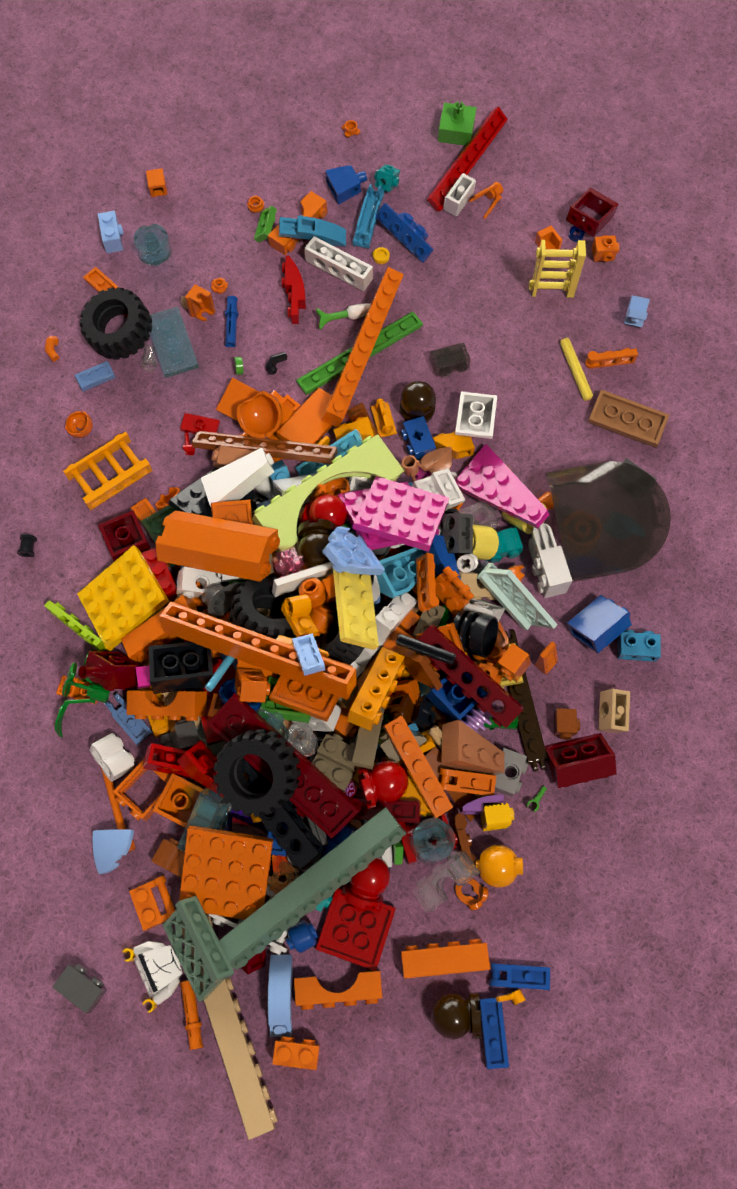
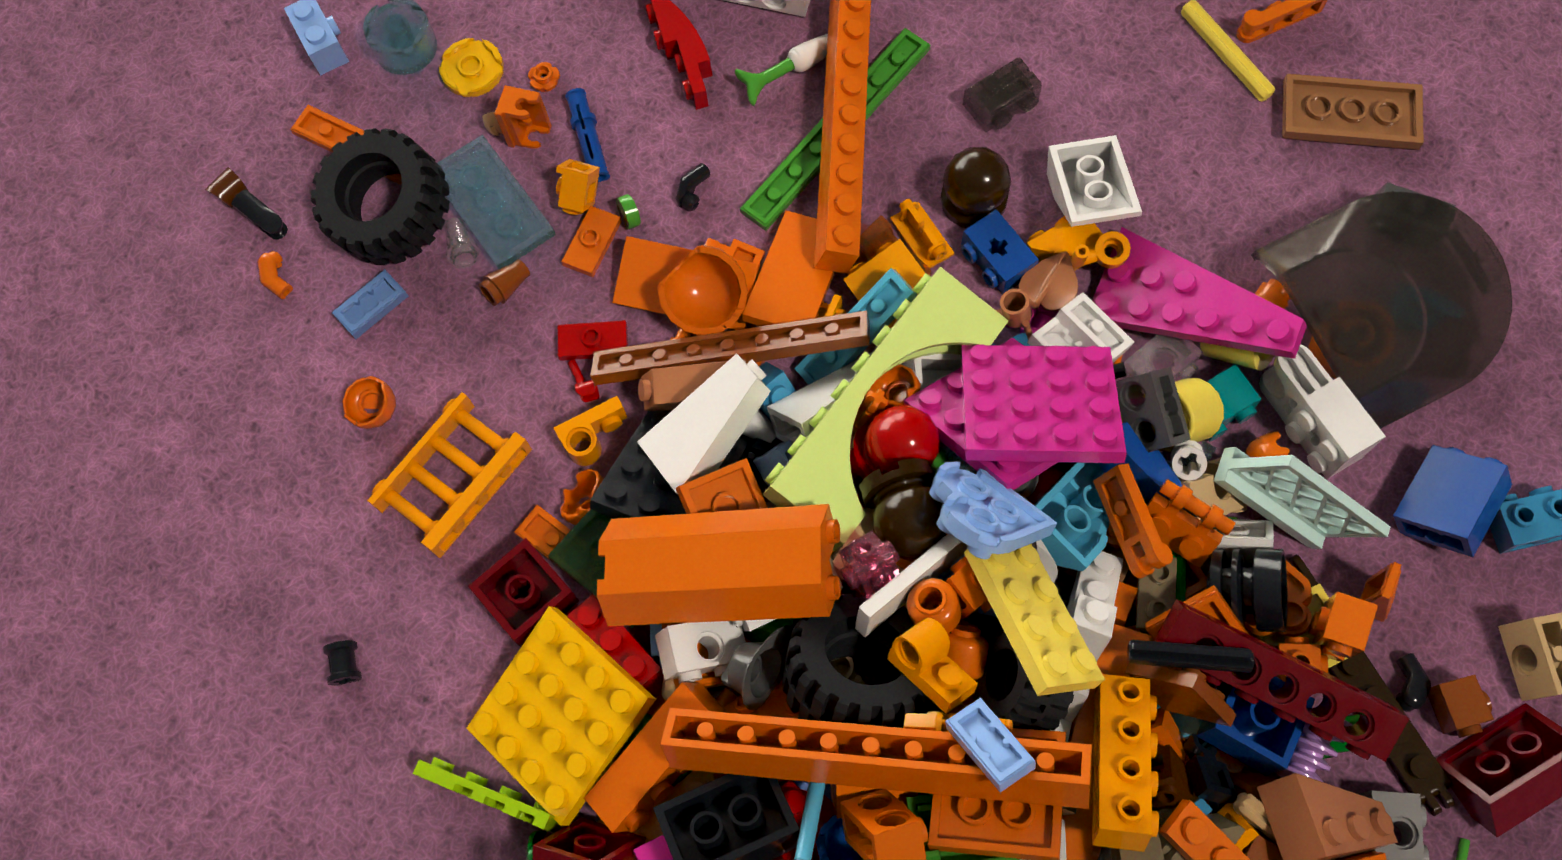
camera: 10 degrees left, 0 degrees up
none -> black piece [205,167,288,240]
none -> yellow tile [439,38,504,97]
none -> dark orange cone [478,259,530,306]
none -> light orange plate [554,396,628,466]
none -> light orange brick [556,159,600,215]
none -> orange plate [561,205,622,277]
none -> light orange plate [1071,231,1131,269]
none -> black arm [1396,653,1431,712]

